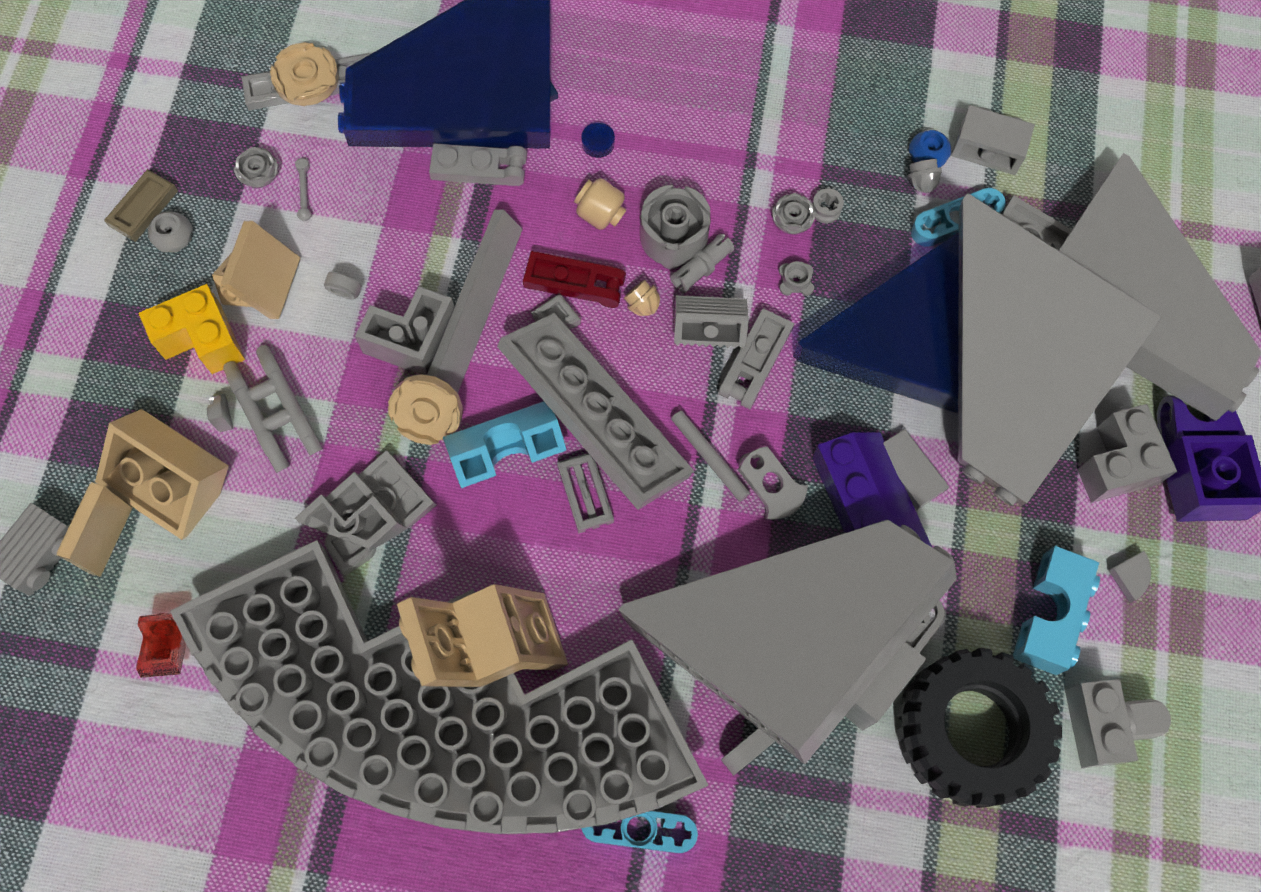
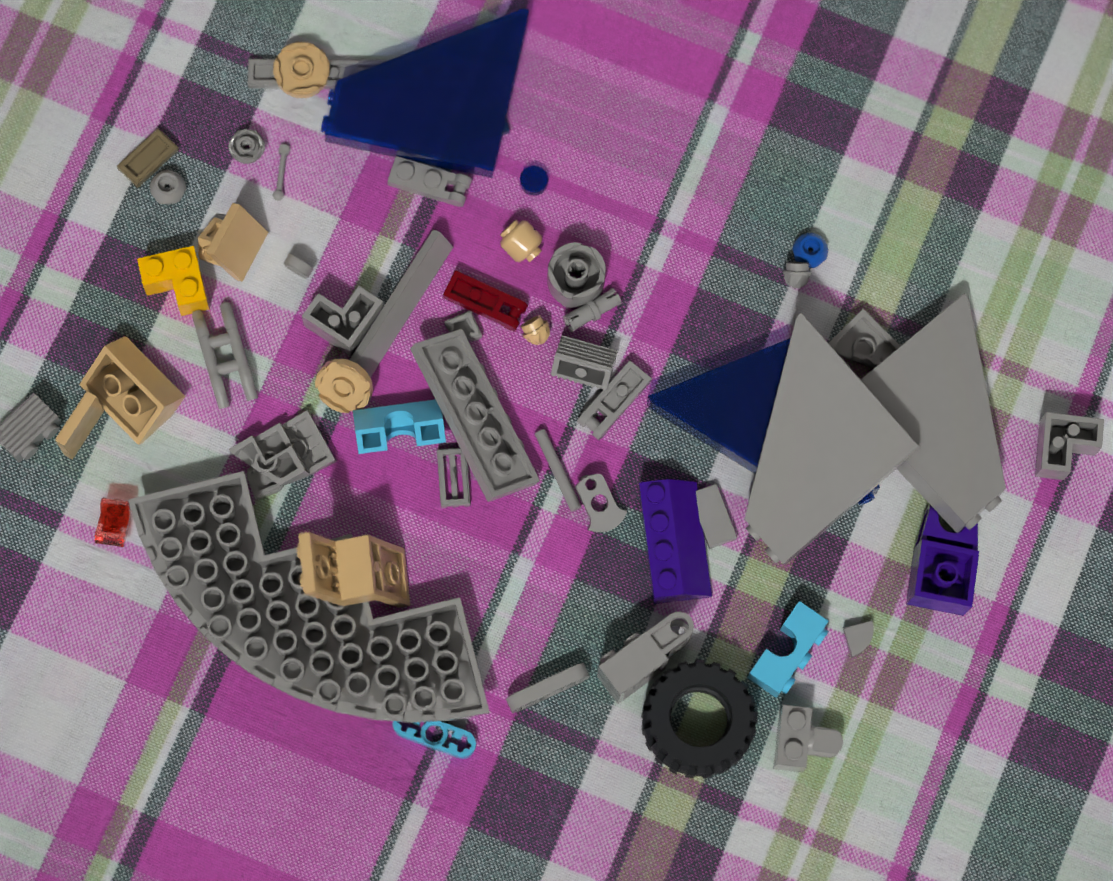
camera: 10 degrees right, 5 degrees up
light grey tile [206,394,233,432] -> none
light grey slope [618,520,957,764] -> none
light grey plate [772,193,816,235] -> none
light grey plate [779,261,814,296] -> none
light grey bush [812,188,844,224] -> none
medium azure beam [911,188,1006,247] -> none
light grey brick [951,105,1035,175] -> none
light grey brick [1078,404,1177,503] -> none

